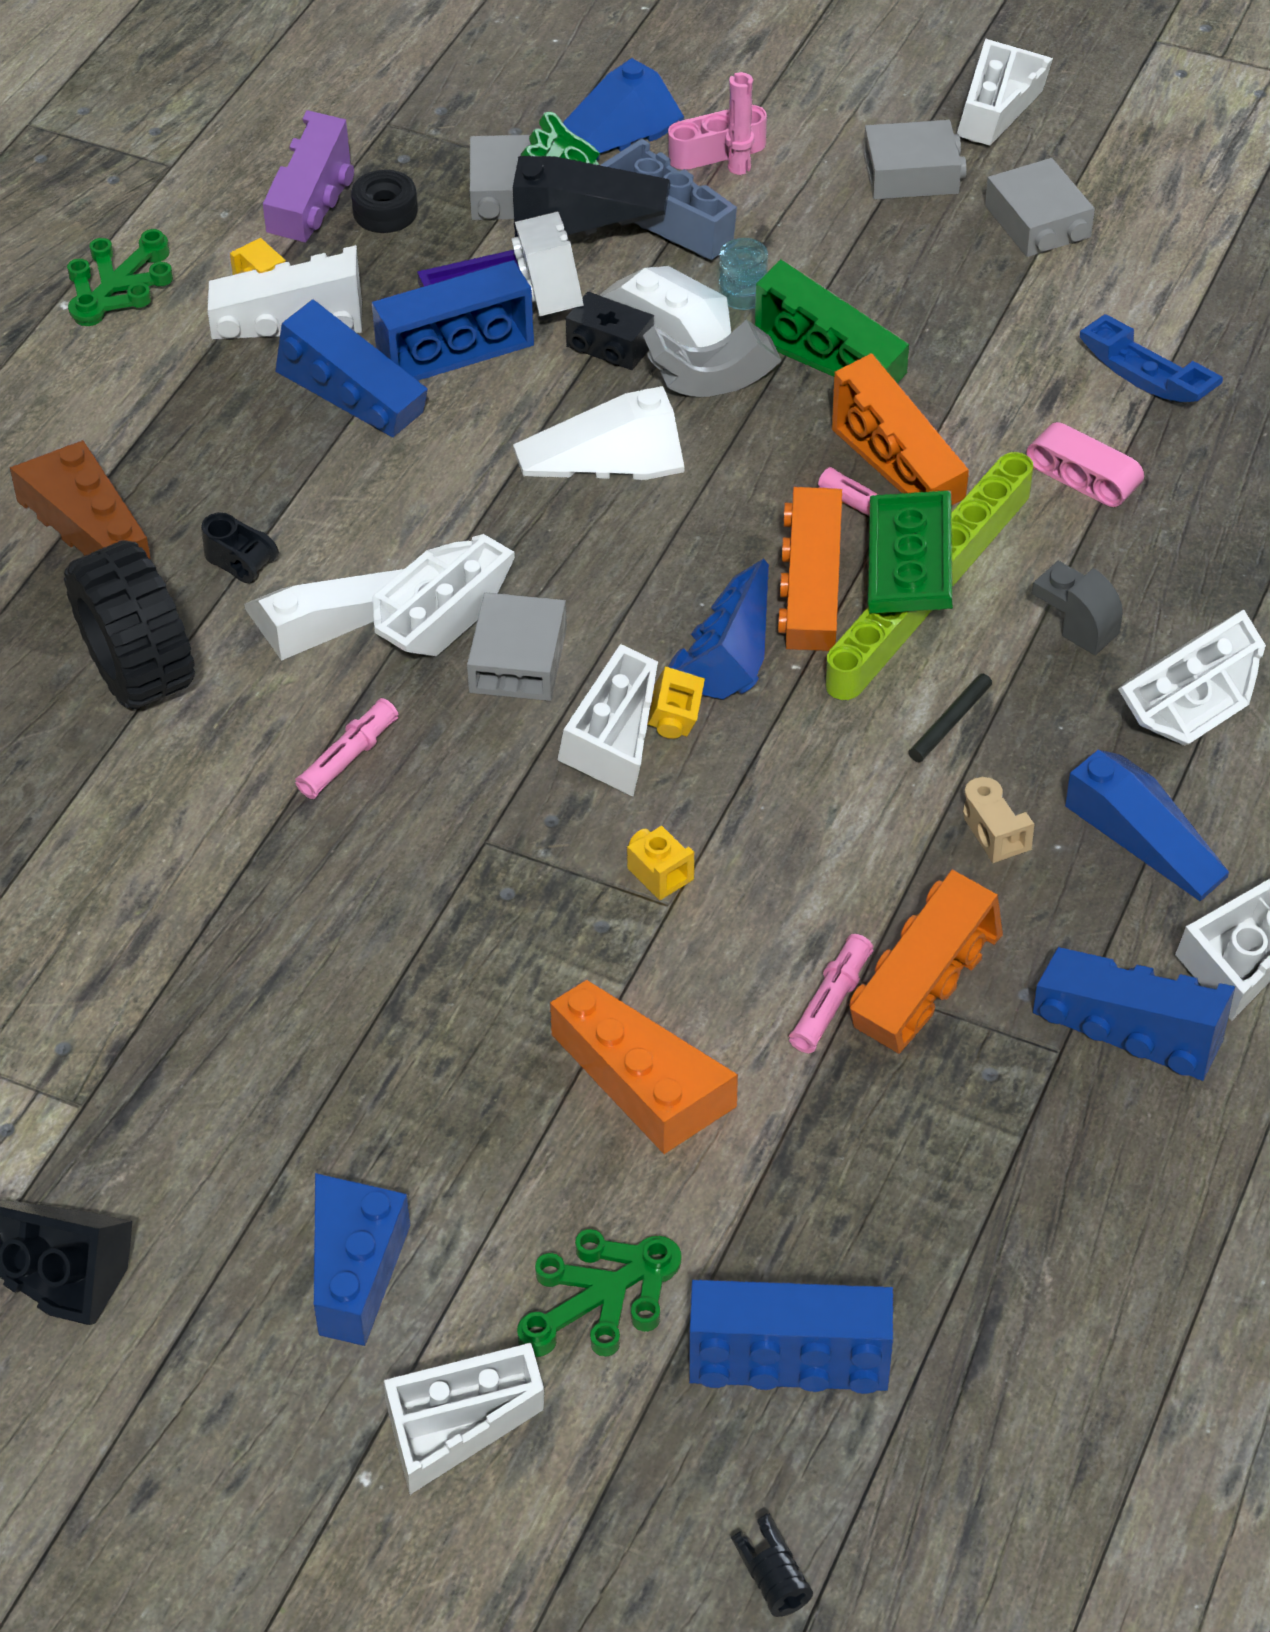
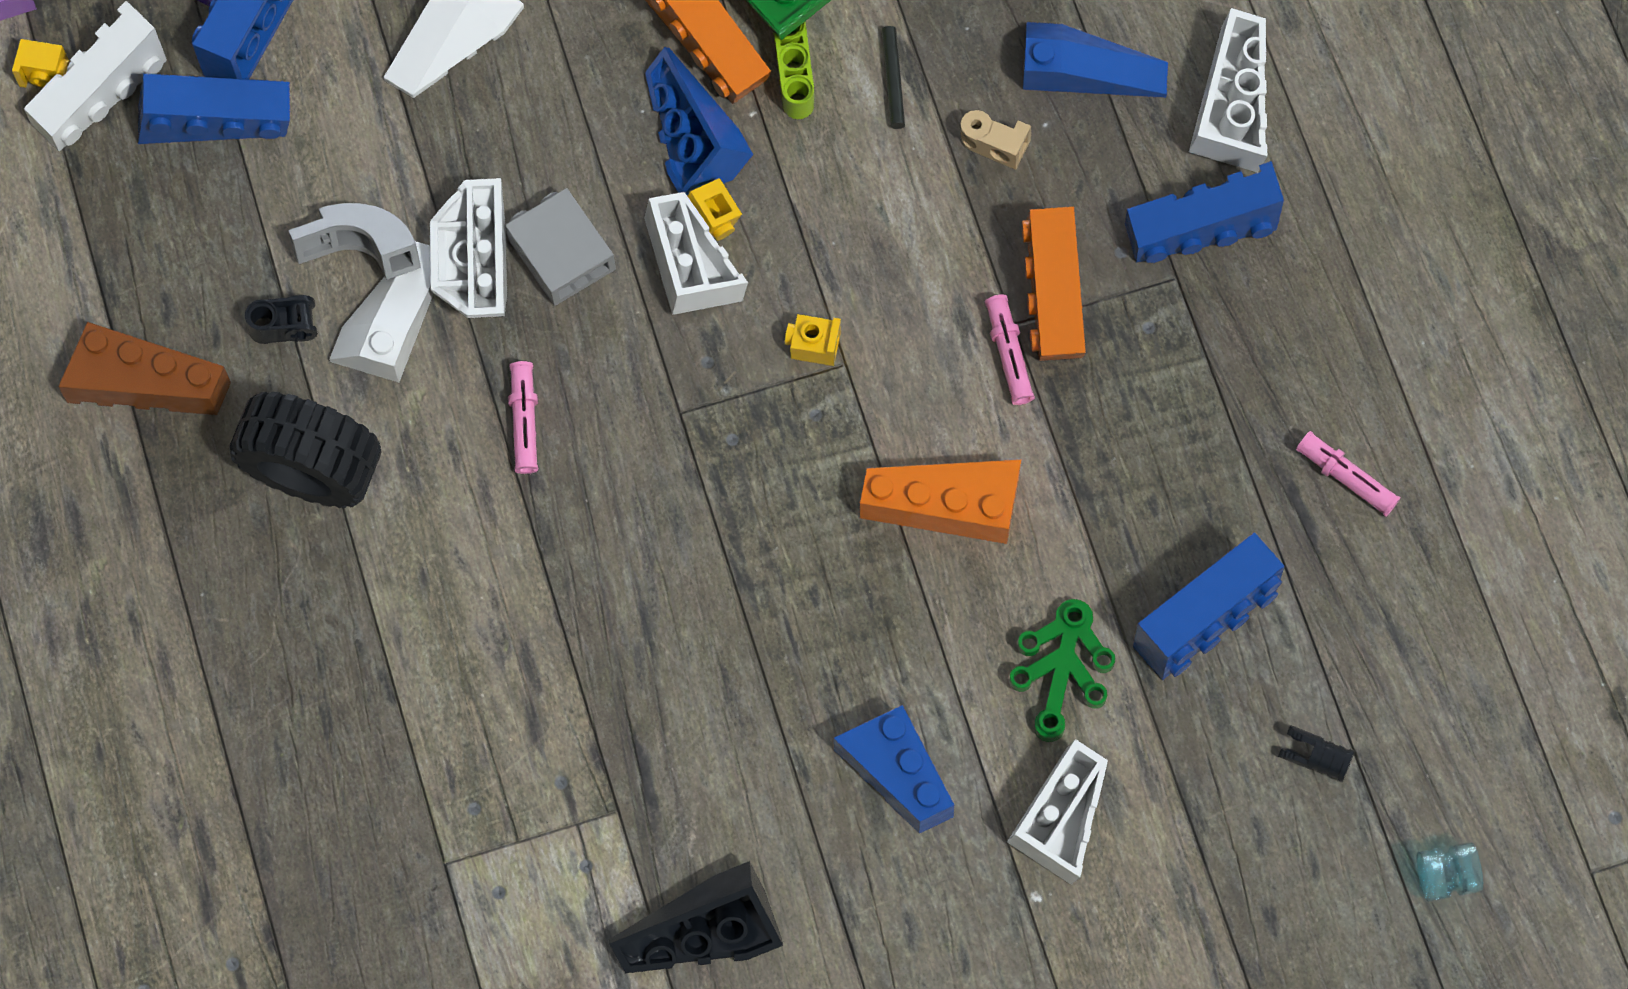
camera: 40 degrees left, 20 degrees up
none -> light grey arch [288,203,421,280]
none -> bright pink pin [1296,431,1401,517]

